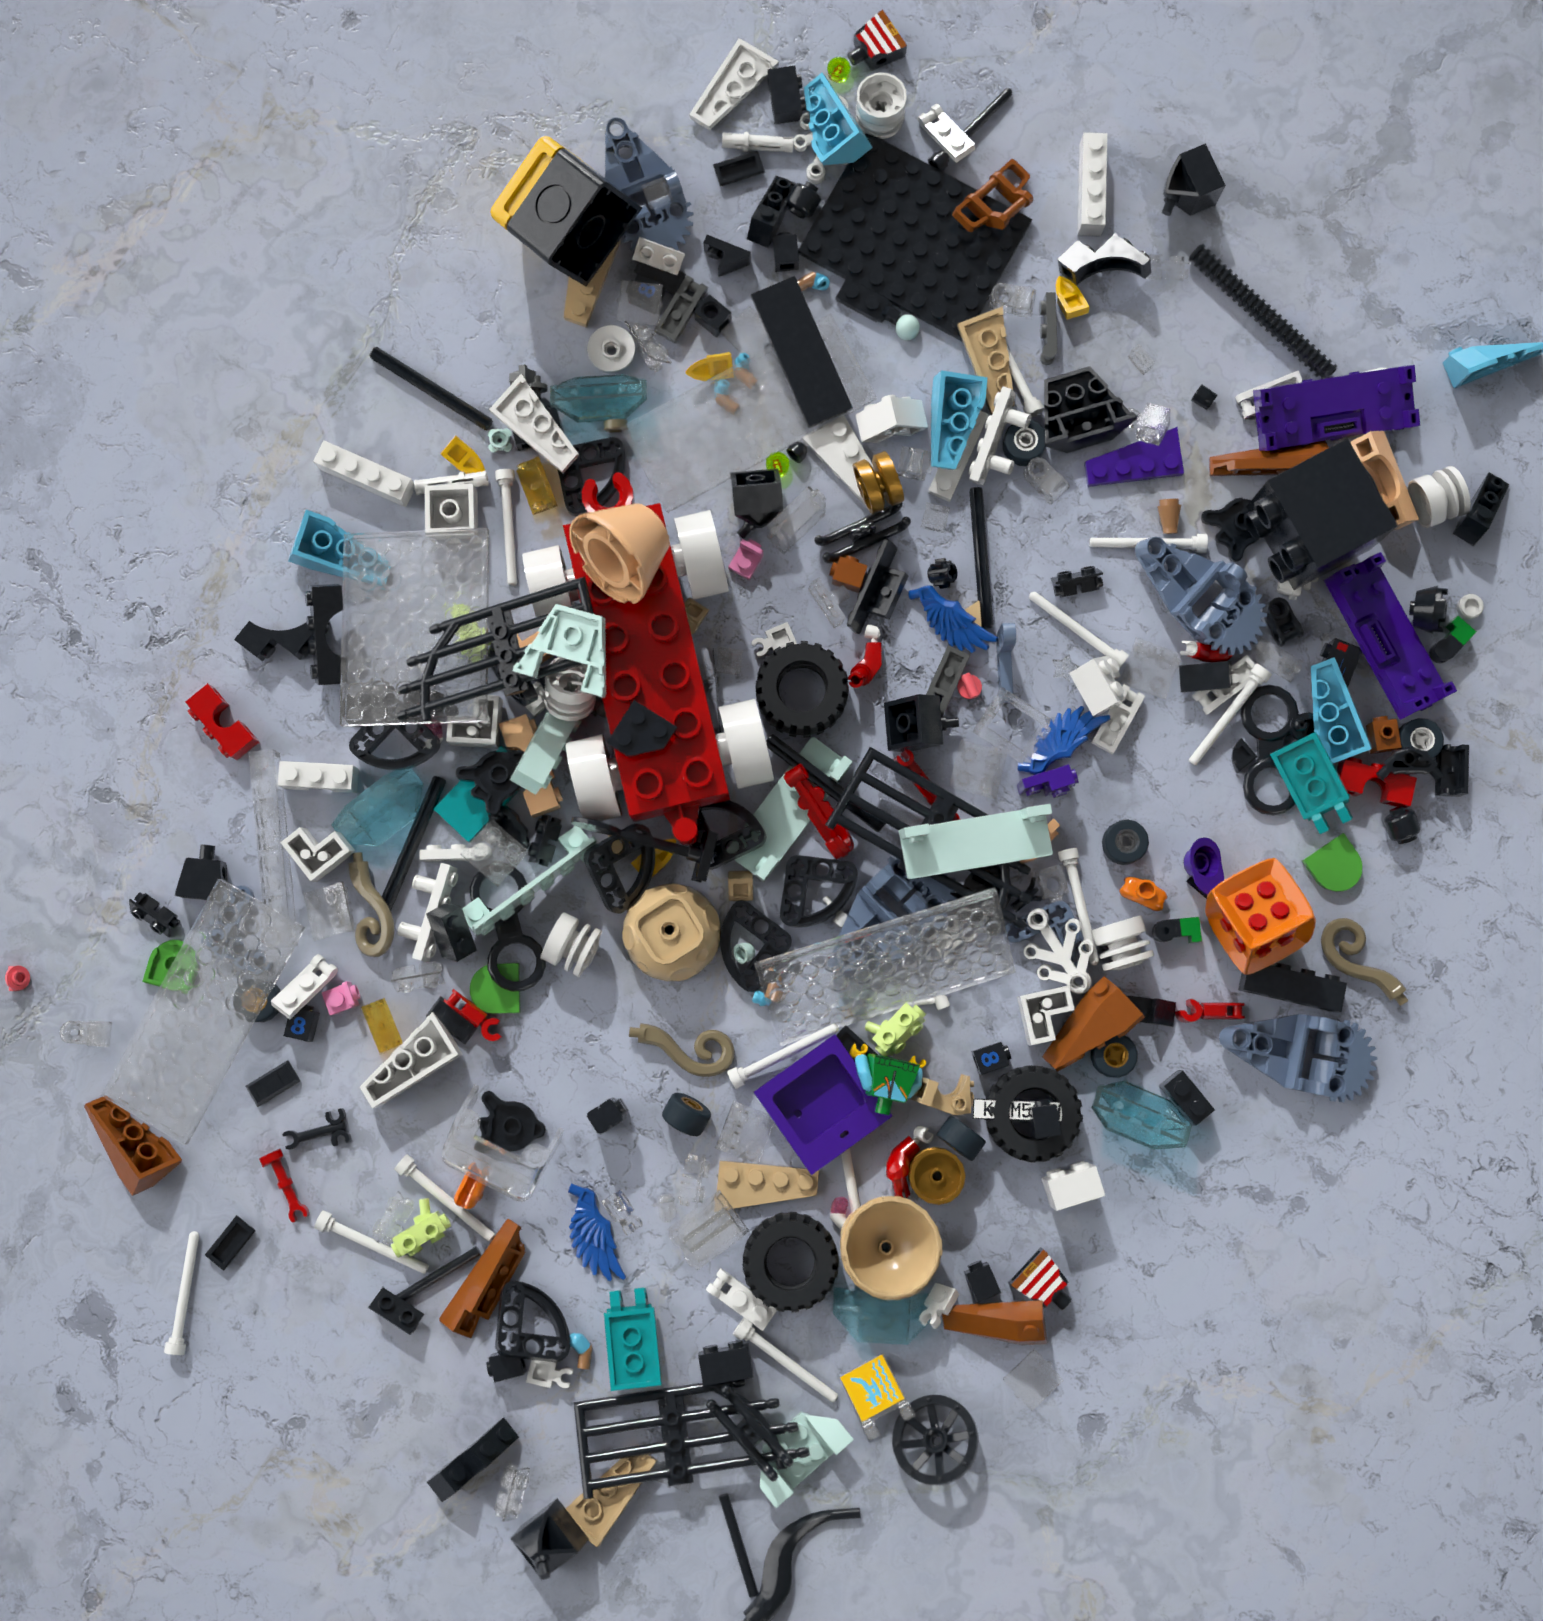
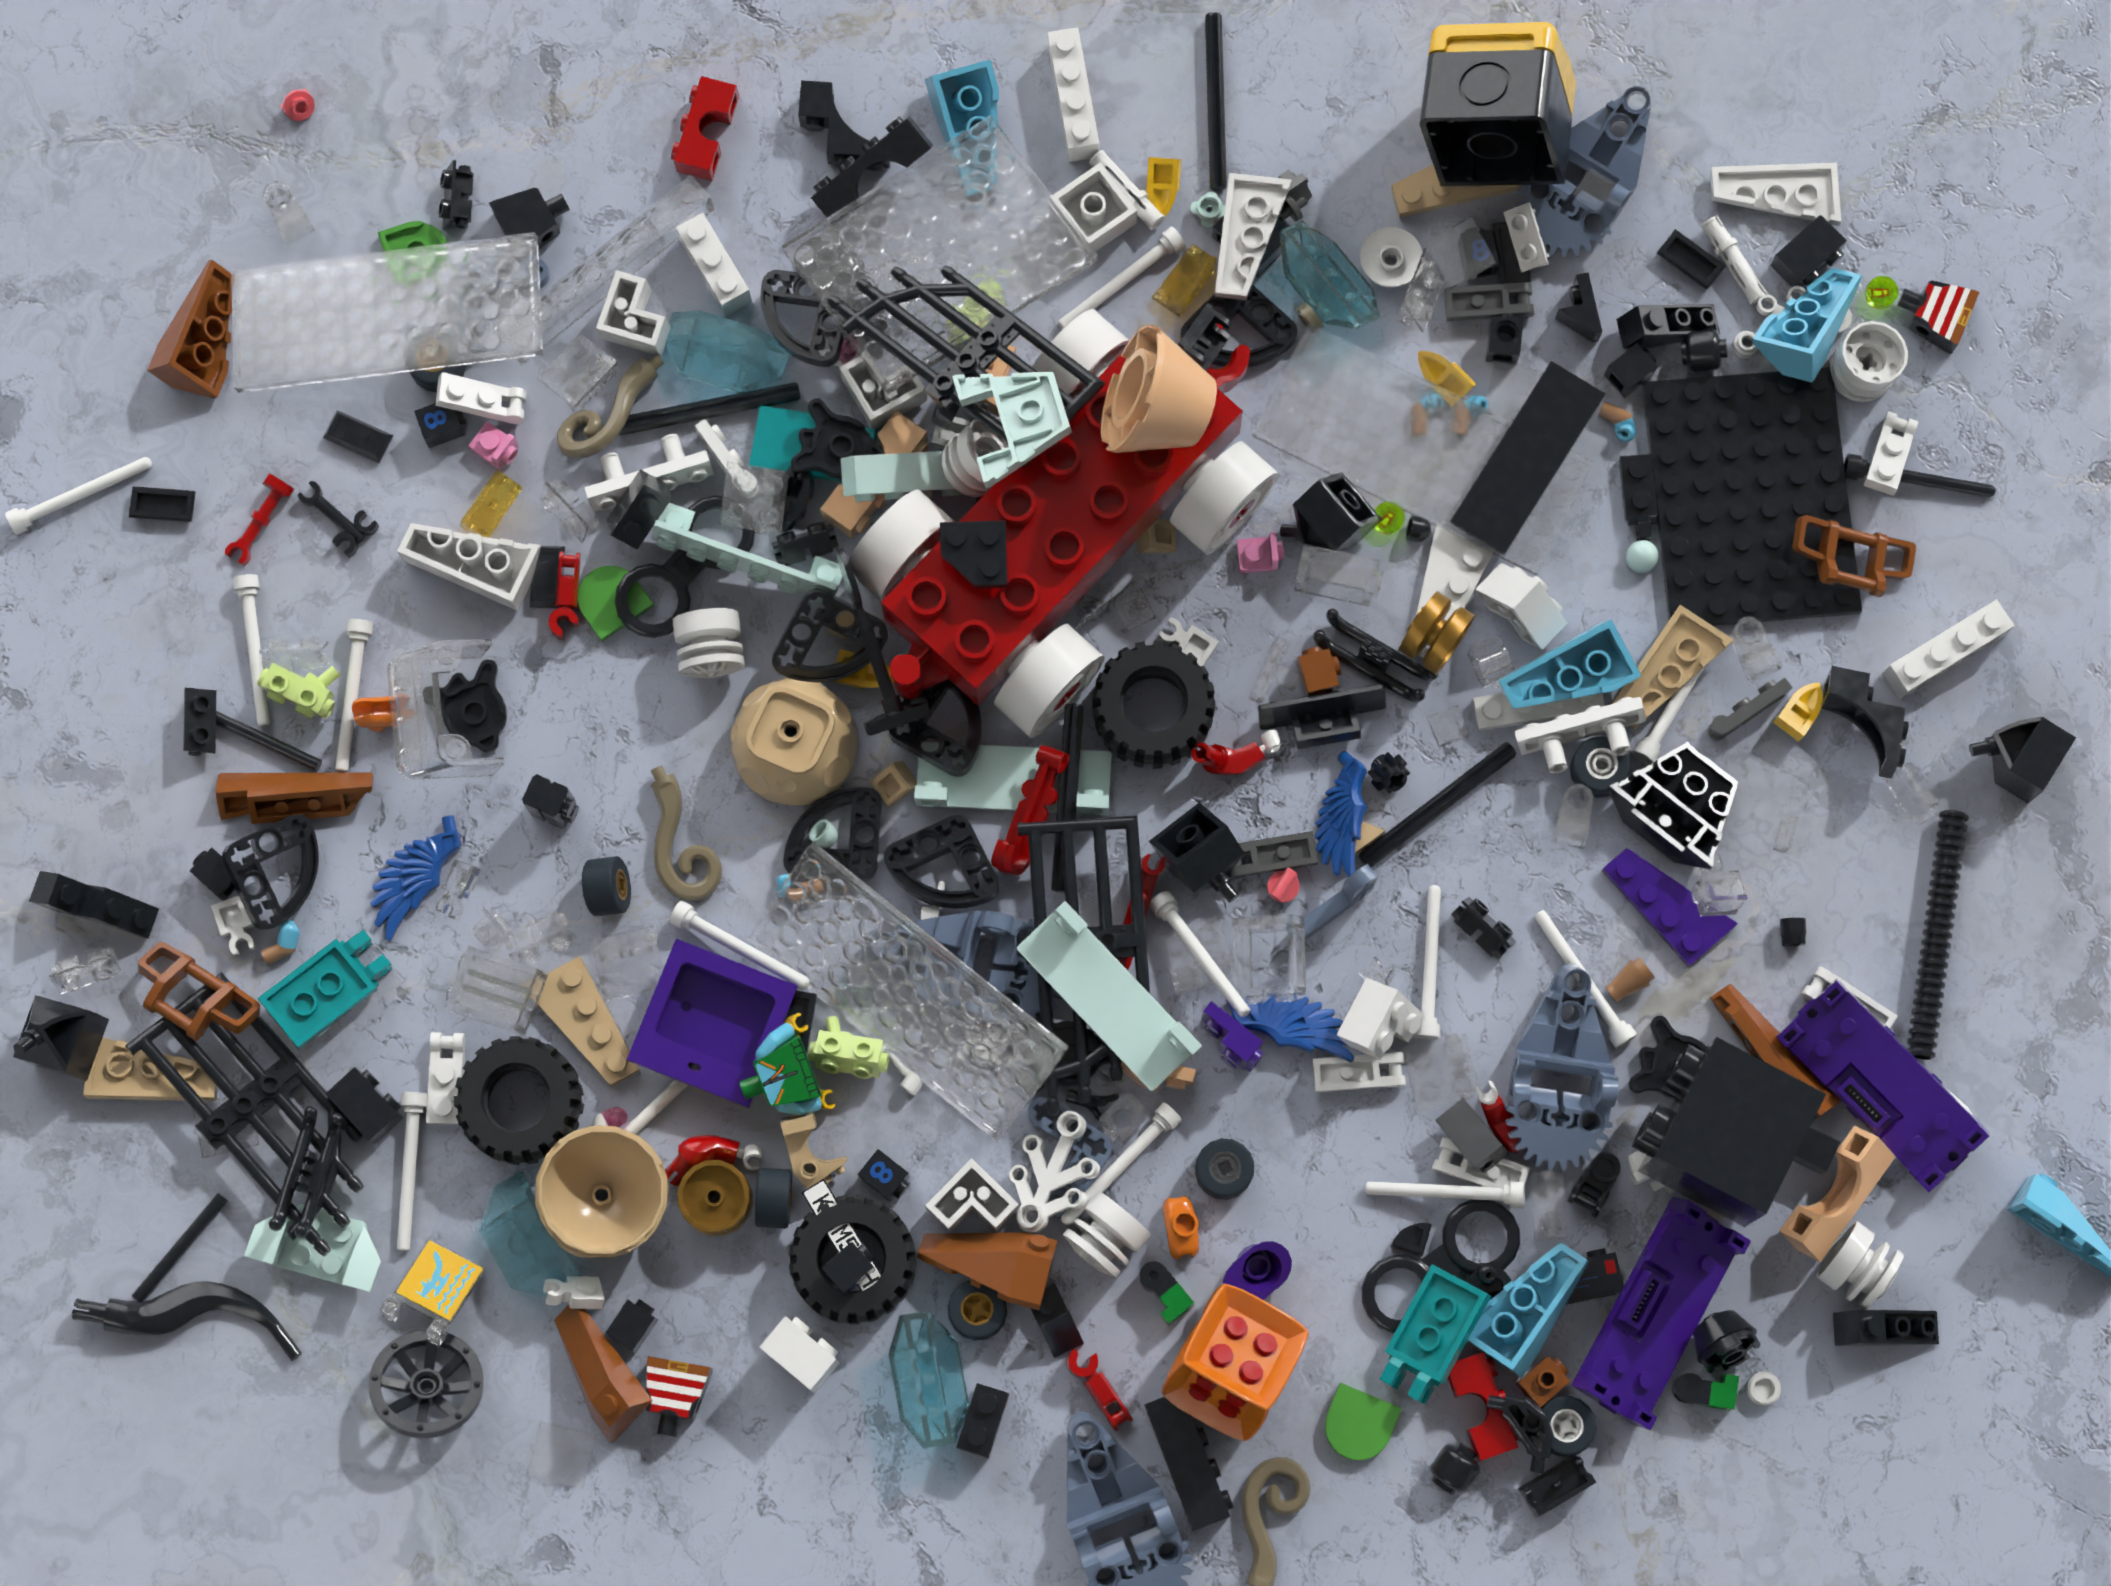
camera: 55 degrees right, 5 degrees down
none -> dark orange bar [138,942,260,1041]
none -> white piece [1149,891,1250,1017]
none -> black hinge [1178,303,1232,371]

